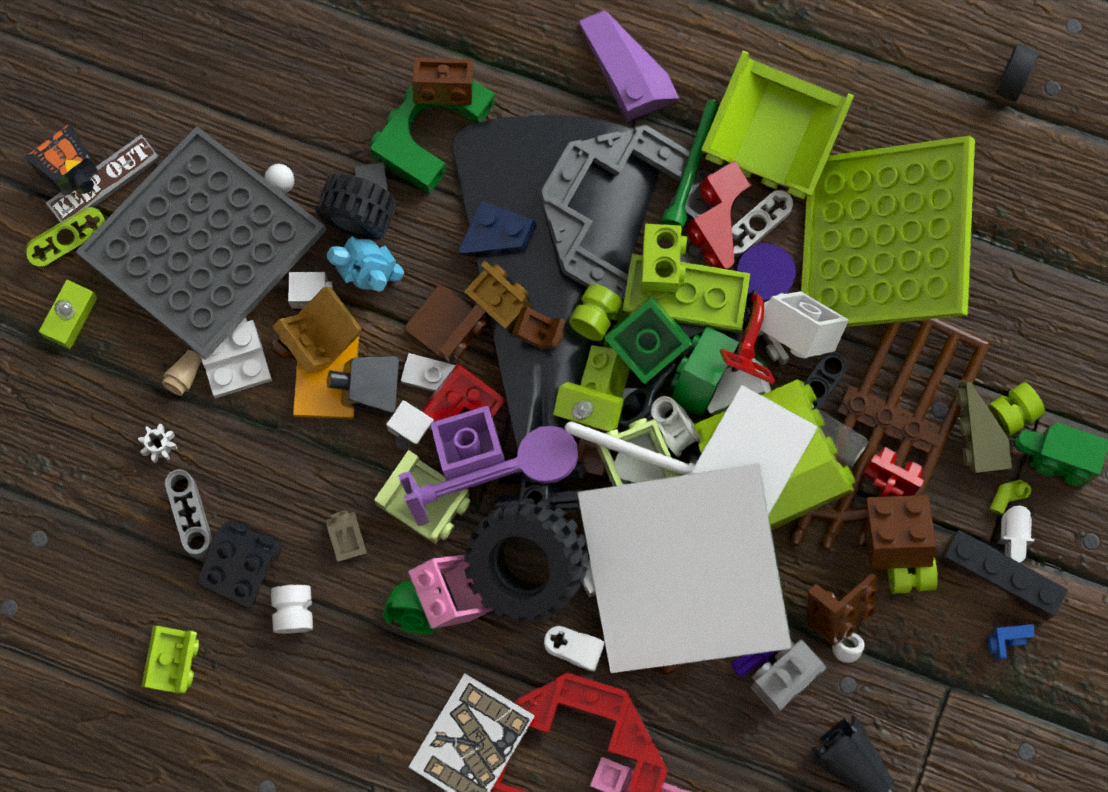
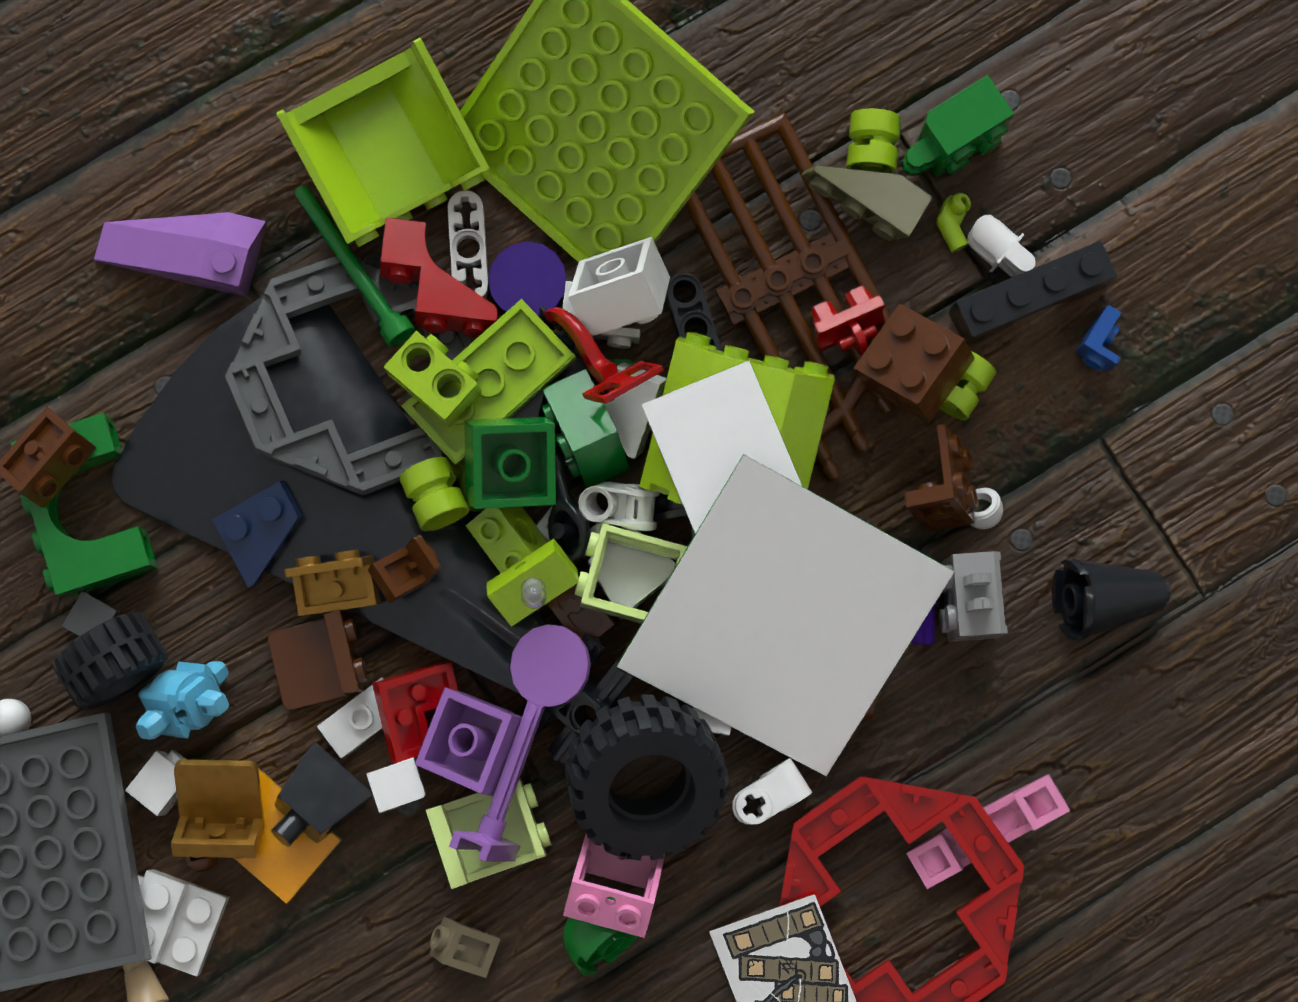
camera: 55 degrees left, 5 degrees up
white piece [565,422,698,475] -> none
clear tile [819,410,869,466] -> none

